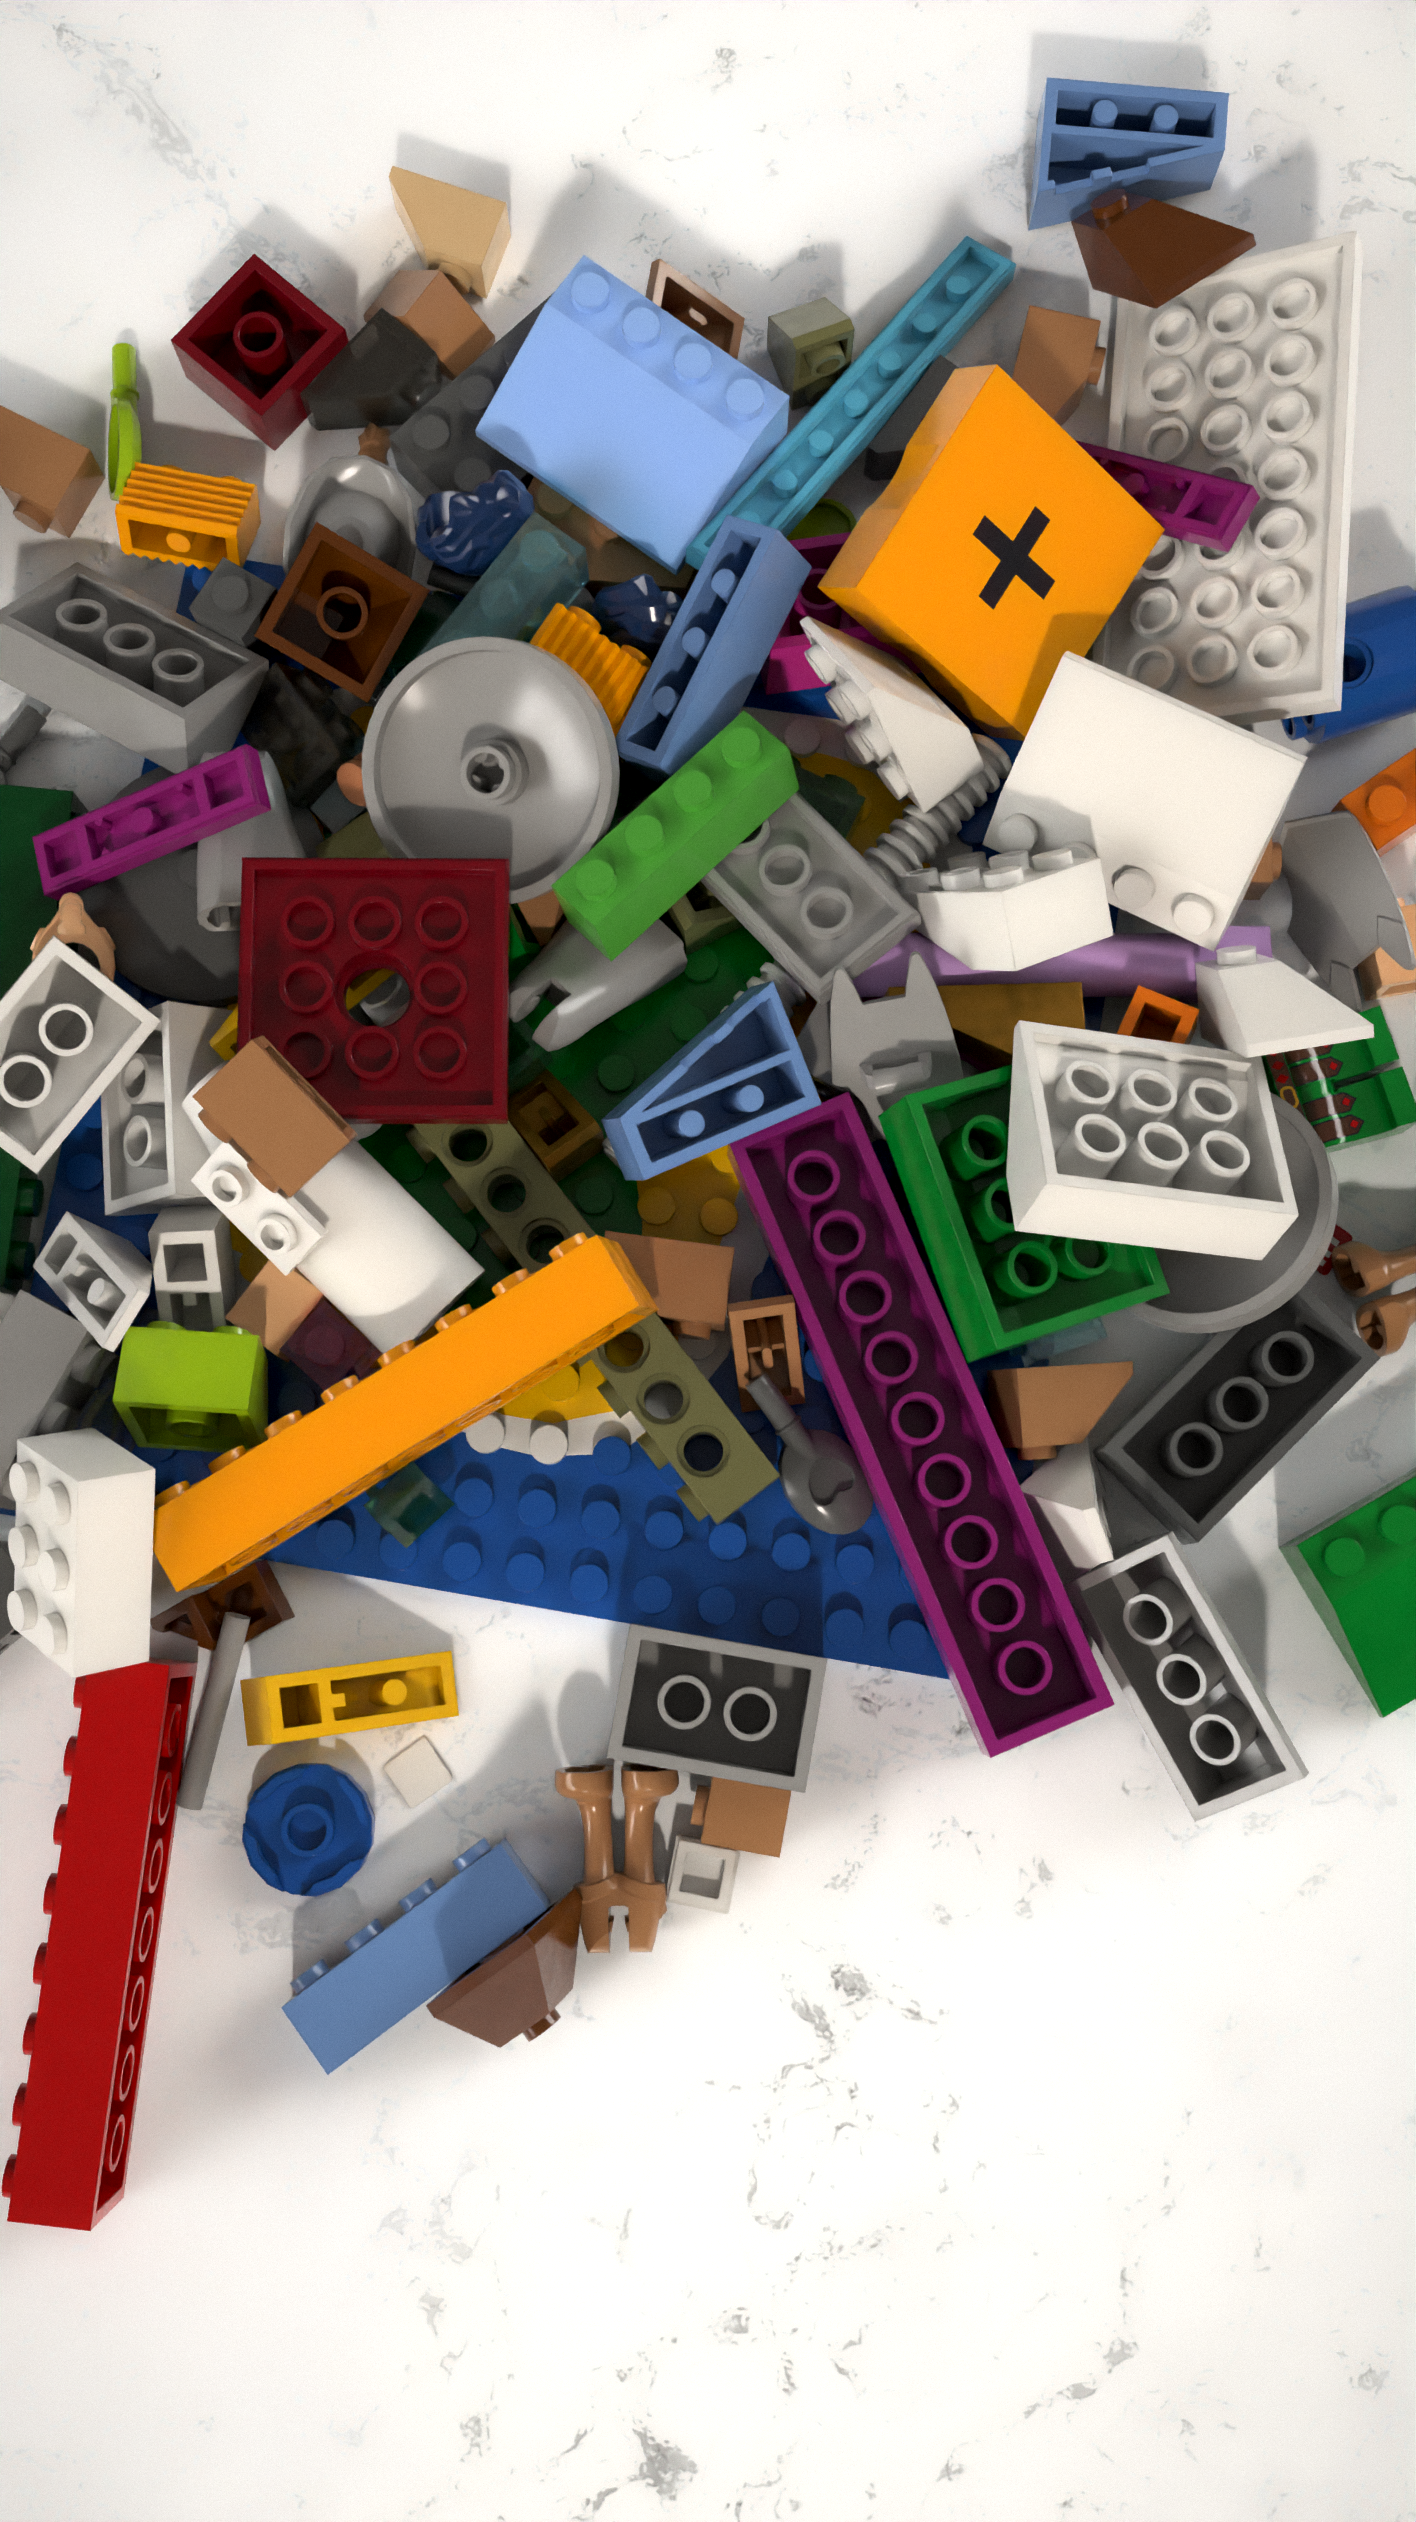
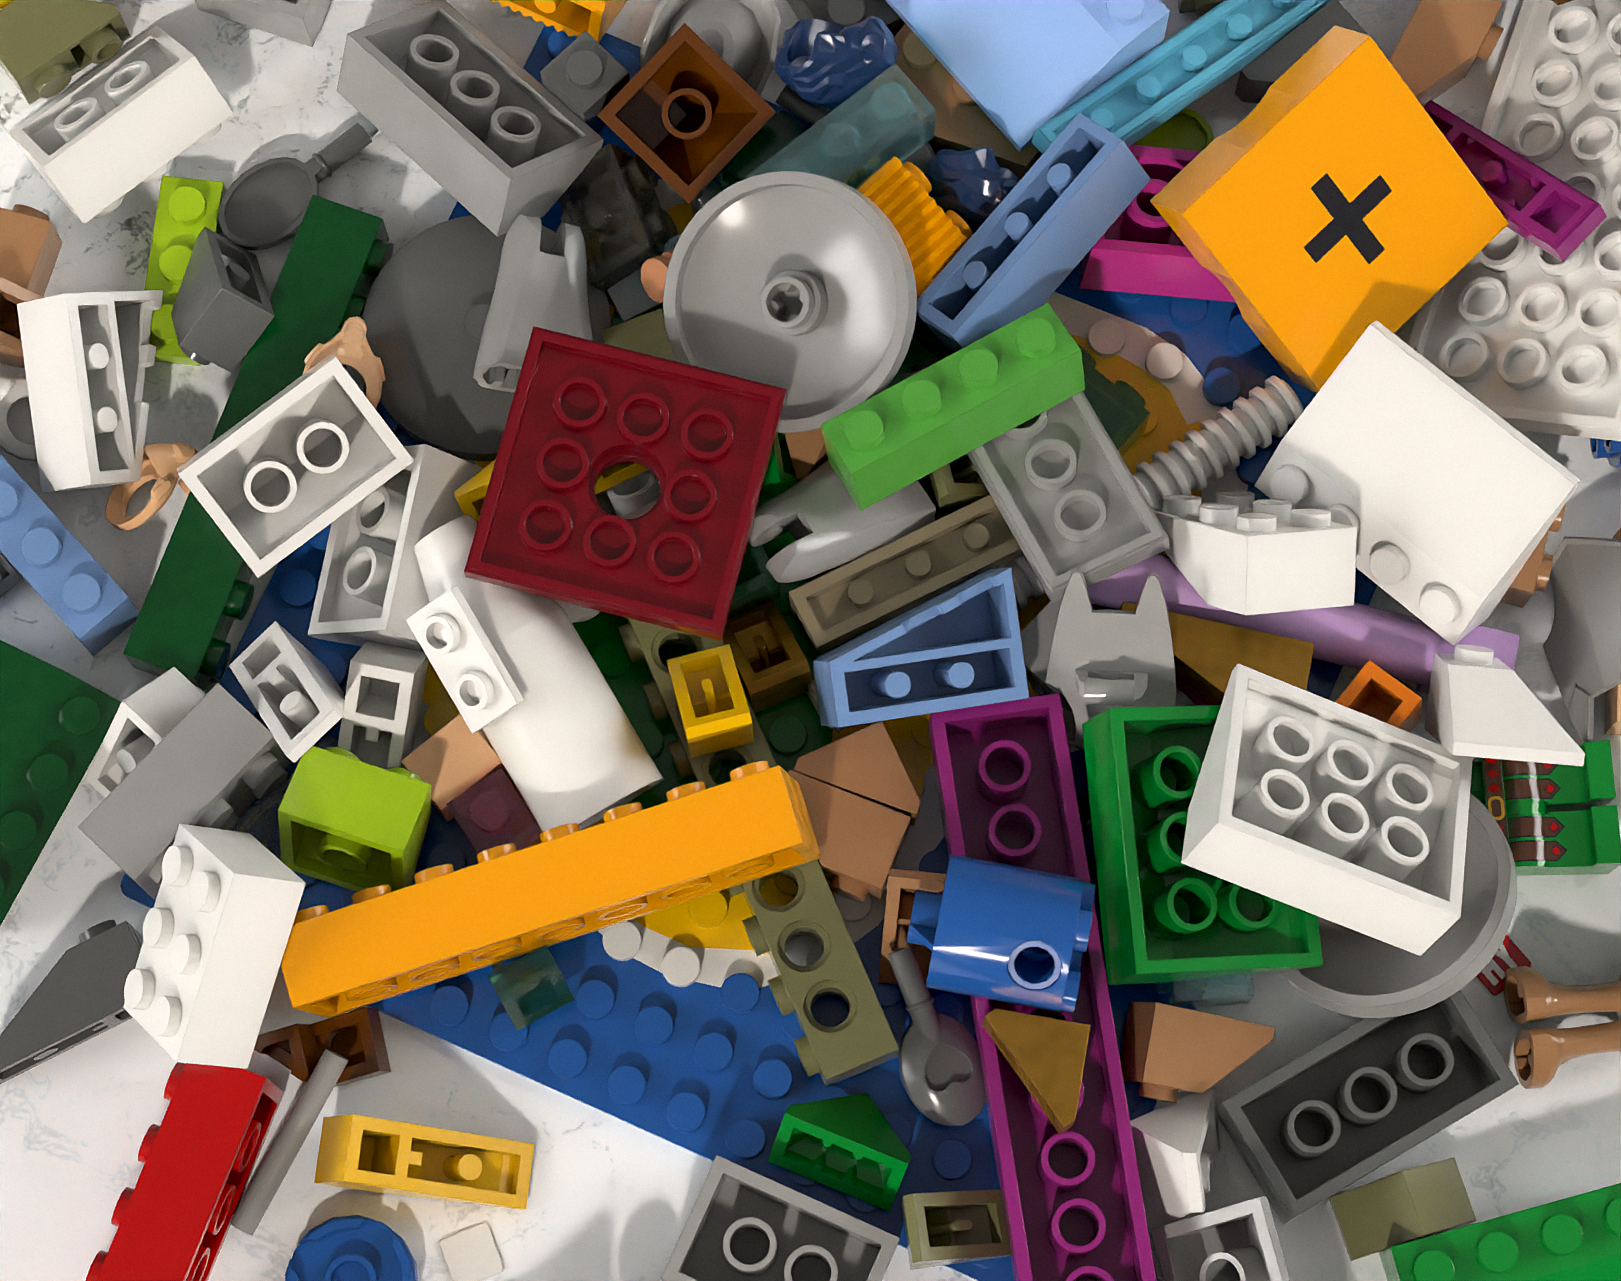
camera: 15 degrees right, 5 degrees down
magenta plate [32,744,271,901] -> none
medium nougat brick [192,1036,358,1198] -> none
white slope [800,616,985,813] -> none
none -> yellow slope [666,644,754,758]
none -> green slope [768,1093,911,1212]
none -> dark tan panel [789,495,1024,655]
none -> medium nougat slope [793,721,921,826]
none -> olive slope [901,1189,1011,1270]
none -> blue cylinder [906,854,1096,1012]
none -> pearl gold slope [982,1009,1091,1135]
none -> olive slope [1329,1157,1476,1261]

